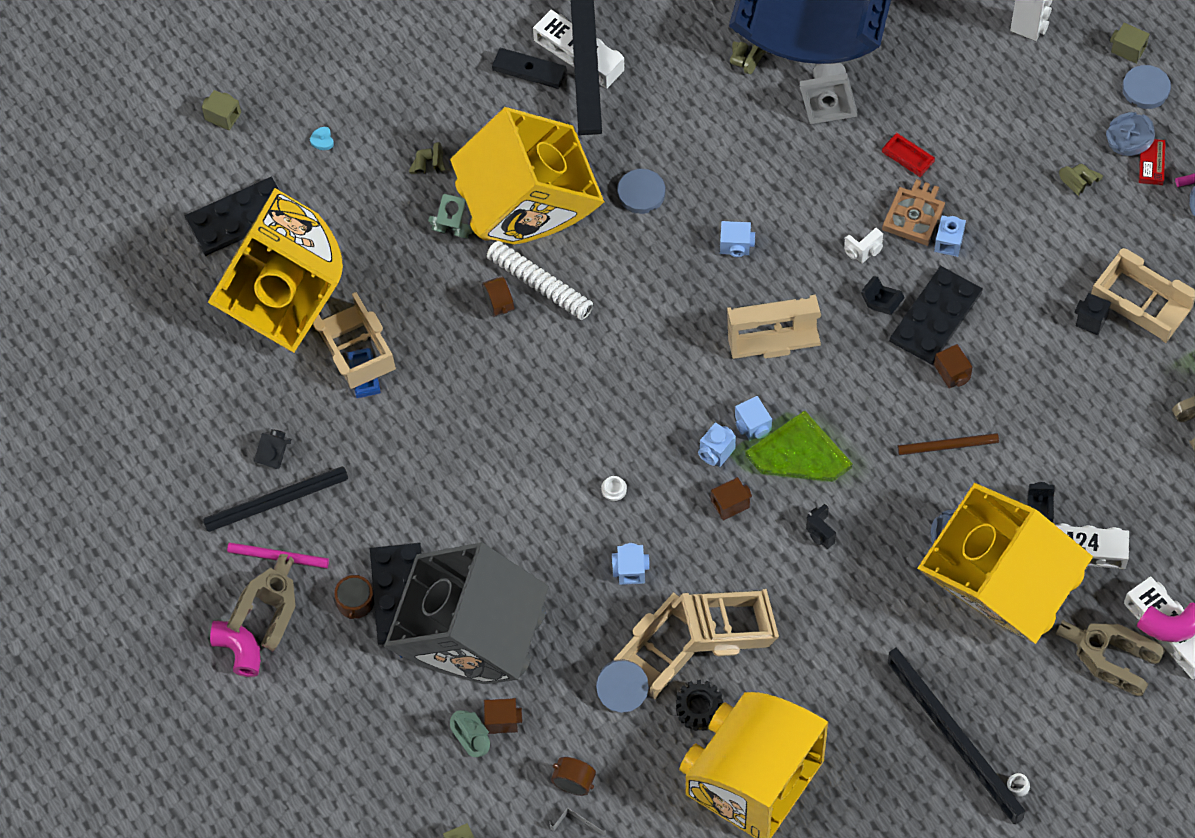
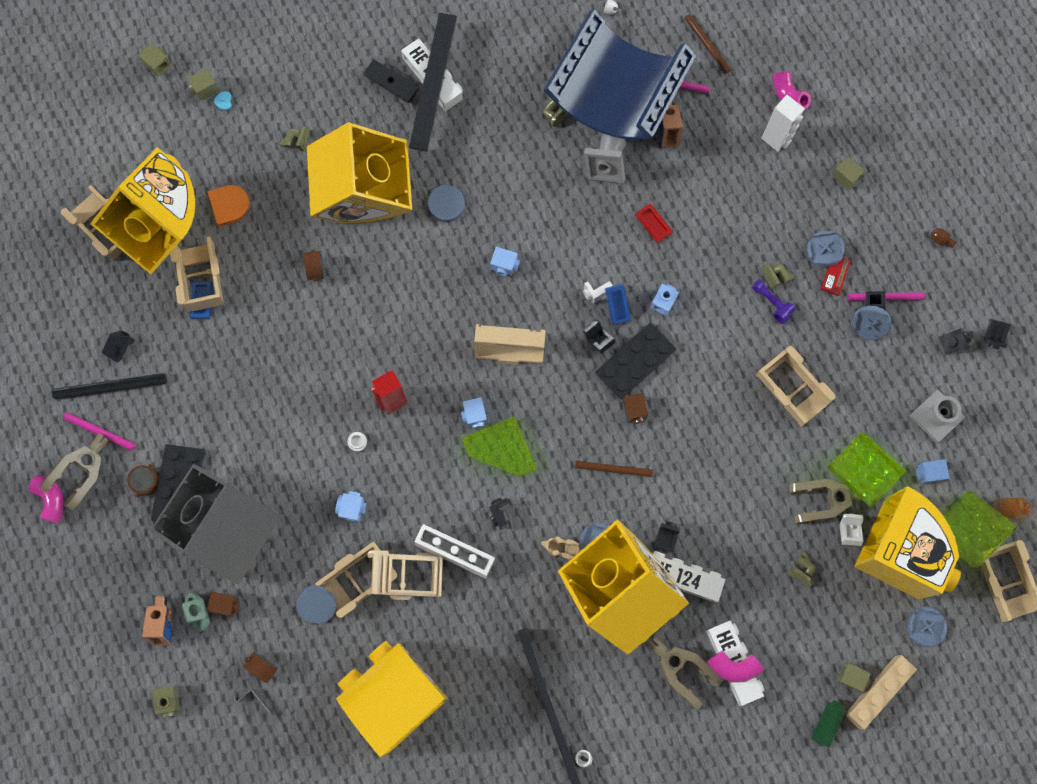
camera: 10 degrees right, 15 degrees up
black plate [184,176,280,256] -> none
sand green bracket [428,194,474,239] -> none
white piece [487,241,593,320] -> none
black tyre [676,680,723,731] -> none
light blue brick [698,422,736,467] -> none
reddish brown brick [711,477,752,521] -> none
medium nougat piece [882,179,945,246] -> none
black brick [1074,293,1111,335] -> none
sand blue tile [1122,65,1171,109] -> none
none -> tan piece [61,185,123,260]
none -> nougat torso [142,596,173,645]
none -> olive brick [188,68,220,101]
none -> orange tile [207,185,250,227]
none -> red brick [370,370,408,414]
none -> white brick [414,524,495,579]
none -> tan animal [541,537,583,560]
none -> blue tile [605,283,631,325]
none -> nougat torso [659,102,683,148]
none -> dark purple brick [752,279,796,324]

